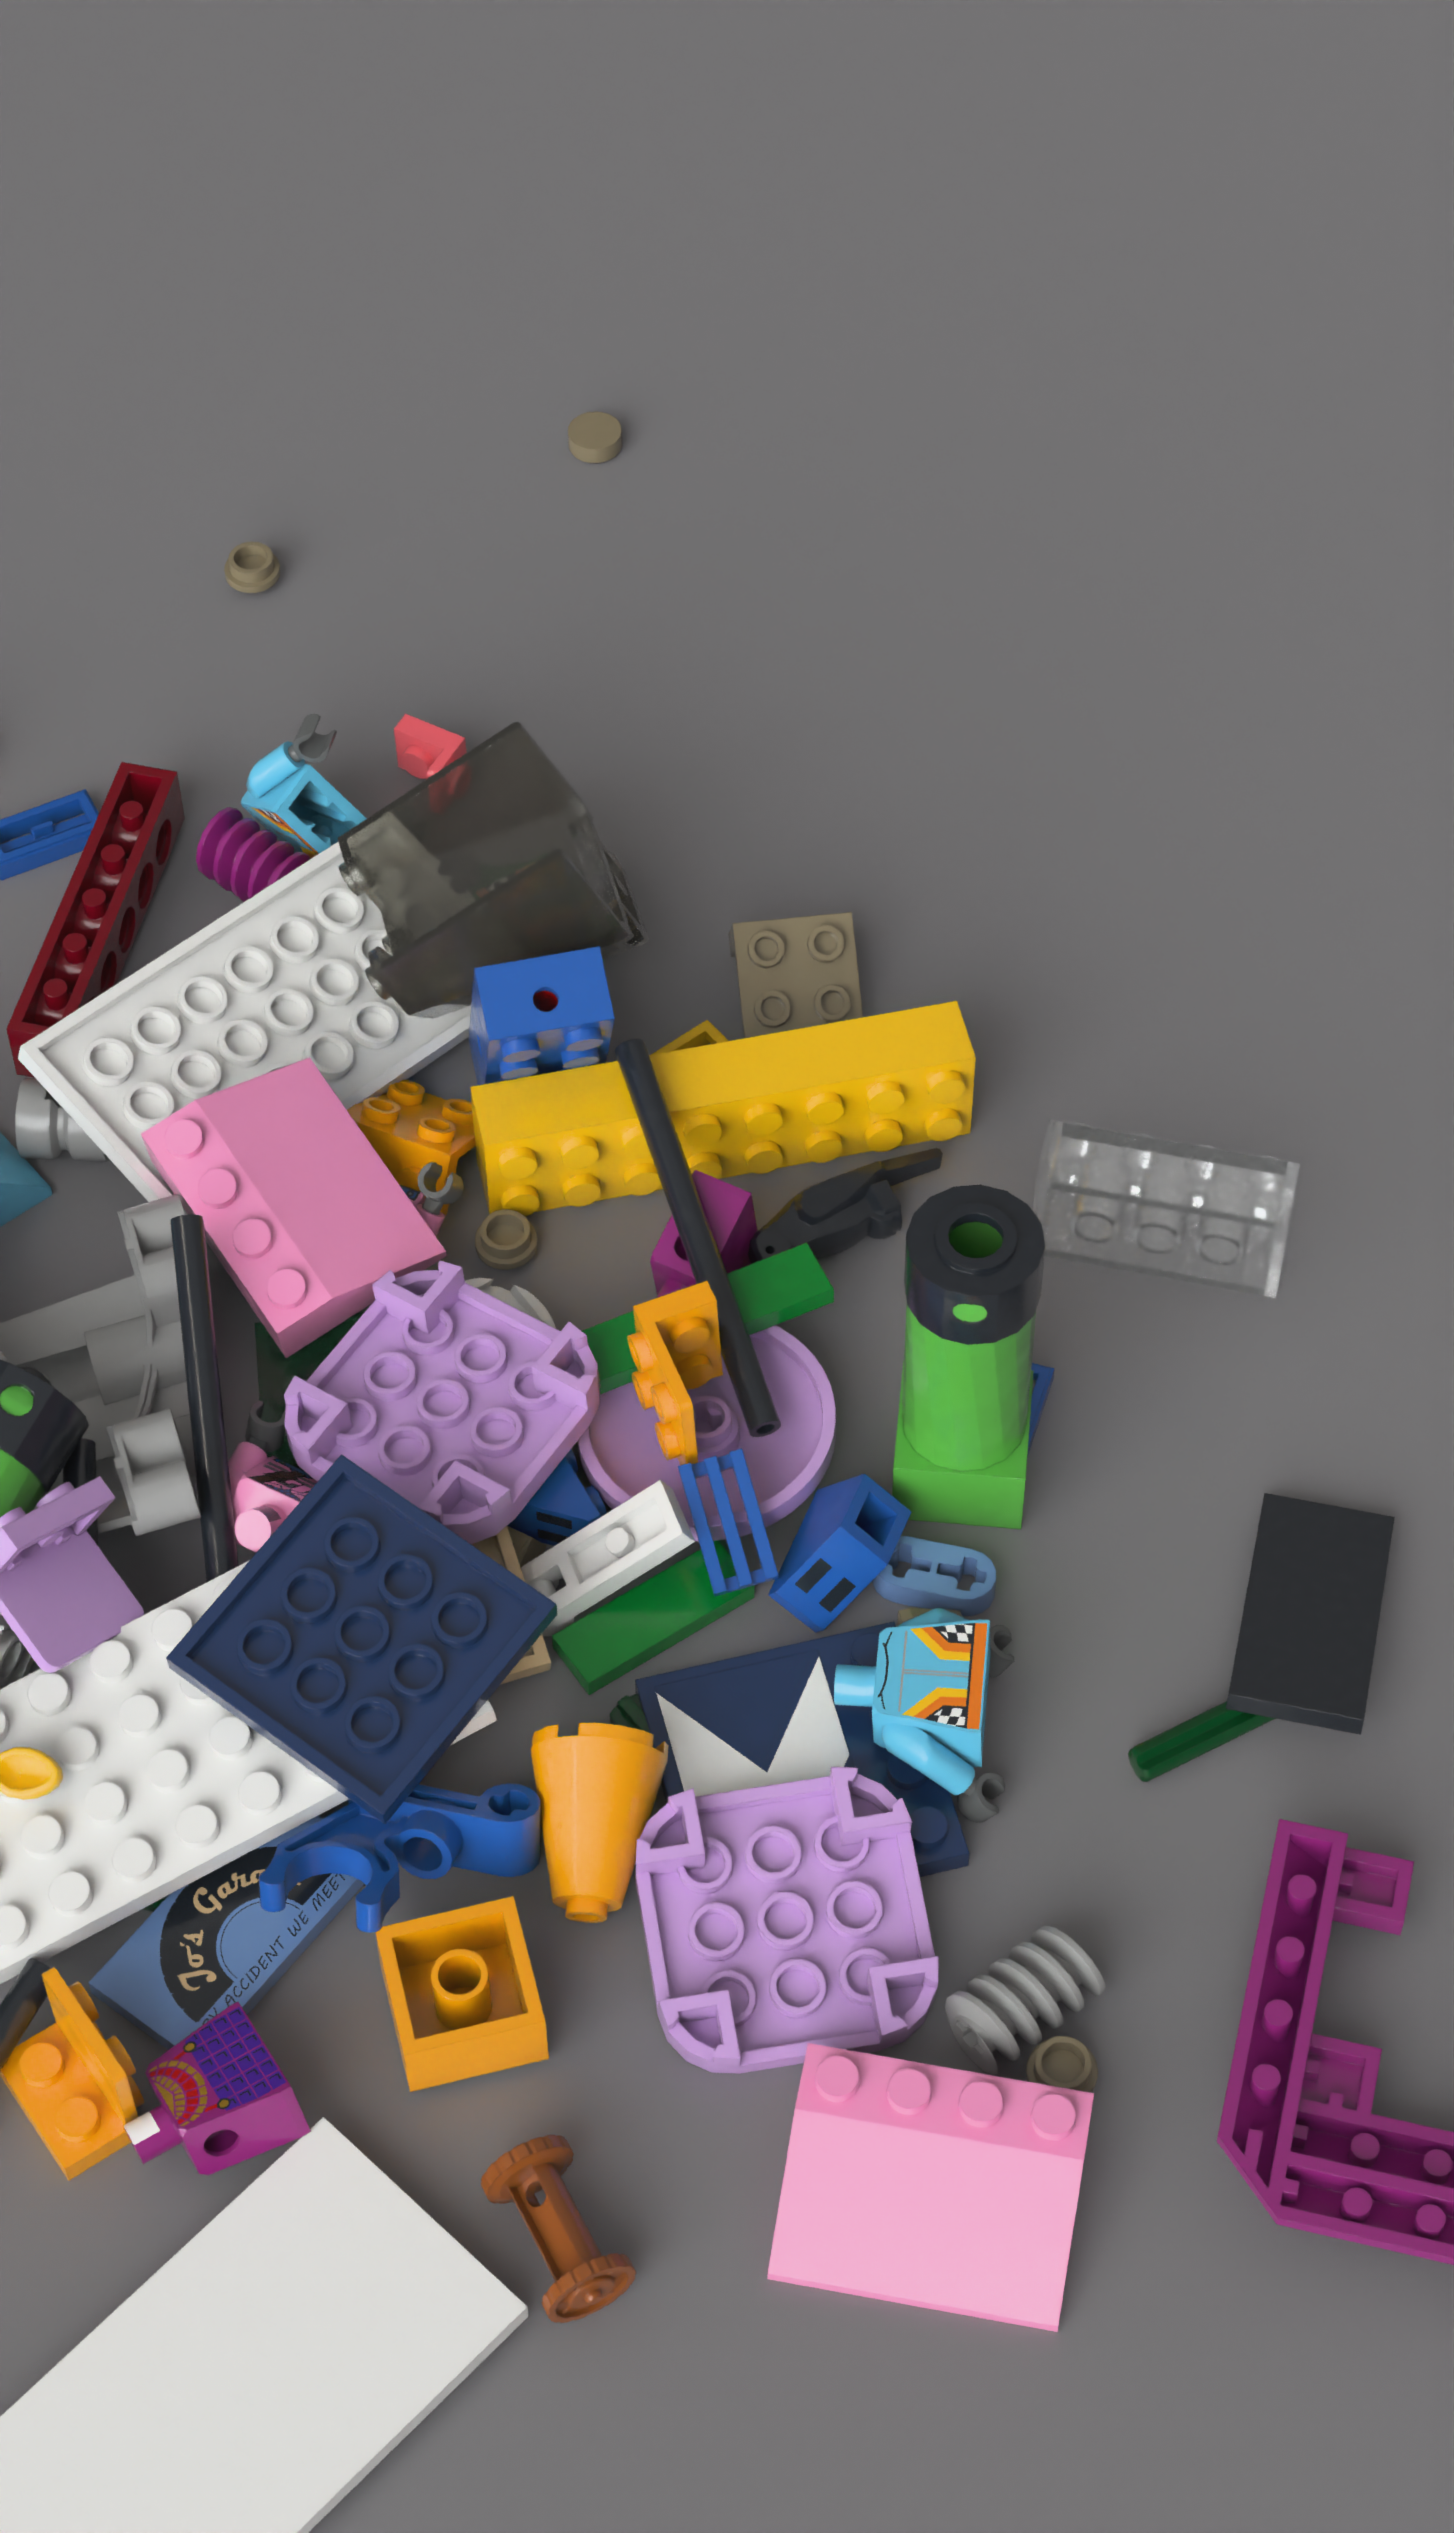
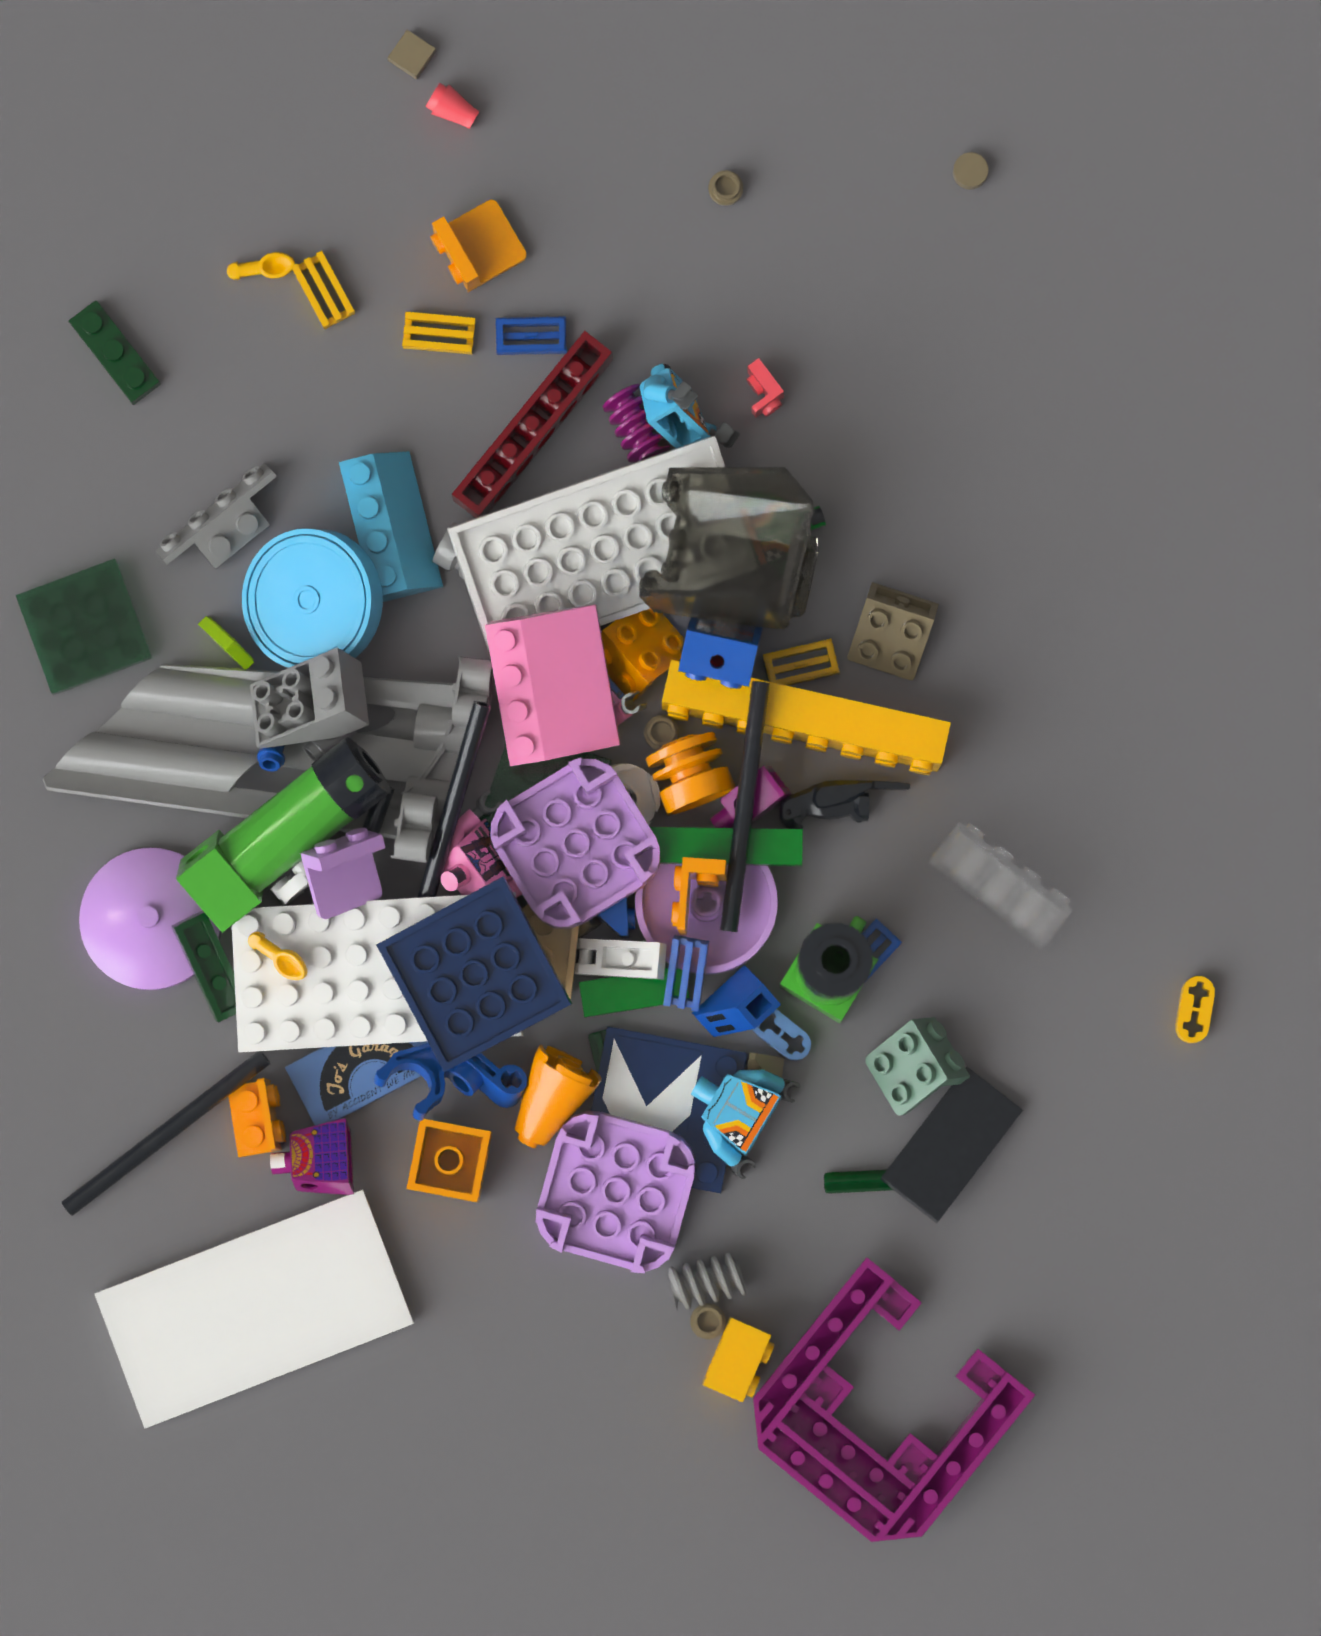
camera: 25 degrees right, 30 degrees up
dark orange hose [480,2135,636,2323] -> none
bright pink slope [768,2043,1094,2332] -> none
none -> light orange wheel [645,732,736,816]
none -> yellow brick [702,1317,775,1402]
none -> sand green bracket [865,1017,970,1116]

